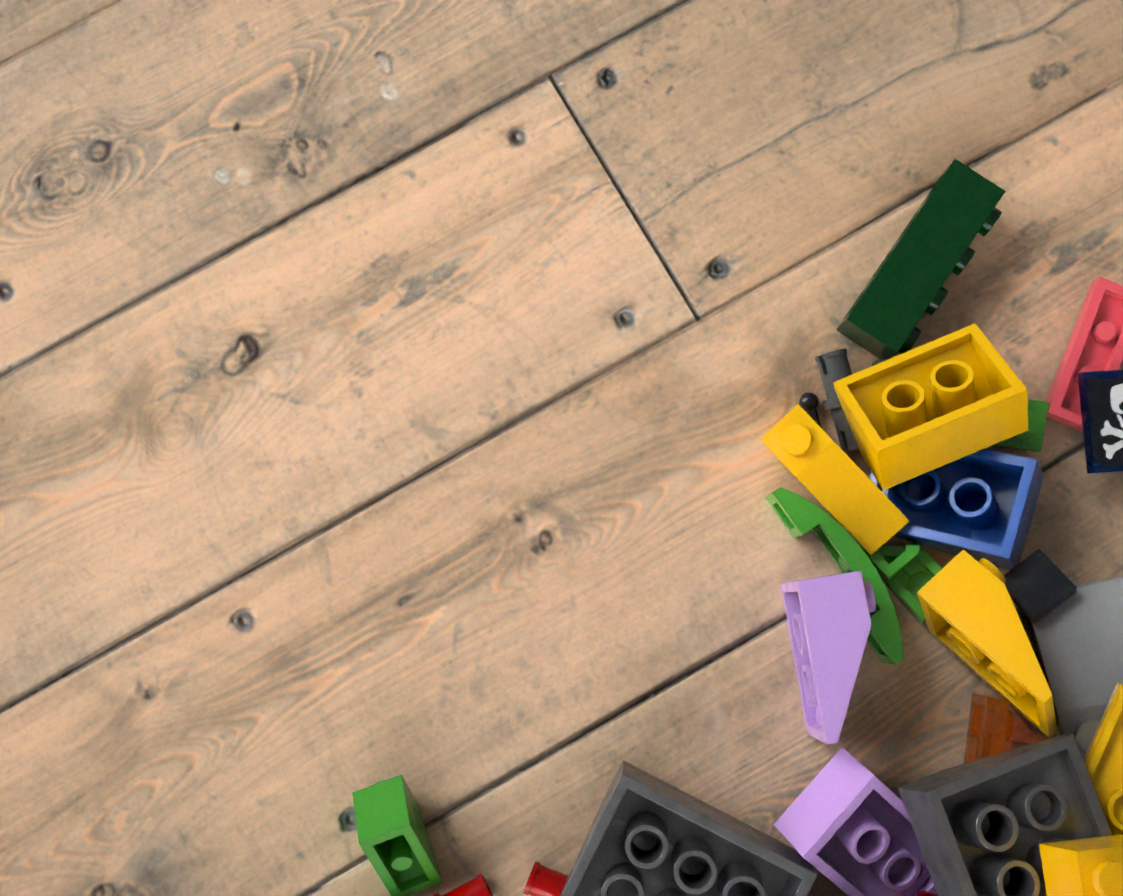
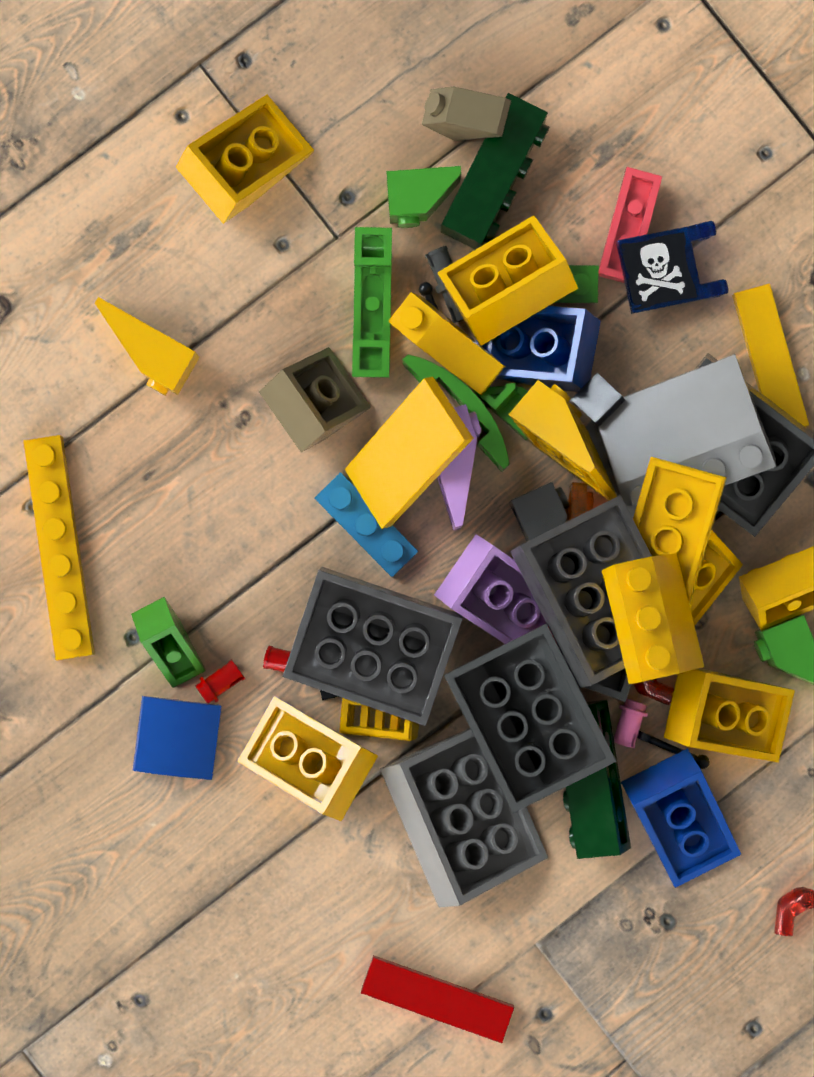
camera: 15 degrees left, 5 degrees up
none -> yellow plate [23,435,95,660]
none -> yellow slope [95,297,200,396]
none -> yellow slope [176,94,314,224]
none -> dark tan slope [259,347,370,452]
none -> dark azure plate [314,472,418,577]
none -> yellow tile [344,377,474,529]
none -> bright green slope [352,227,392,378]
none -> bright green slope [386,166,461,228]
none -> dark tan slope [422,86,511,141]
none -> dark grey slope [509,482,570,542]

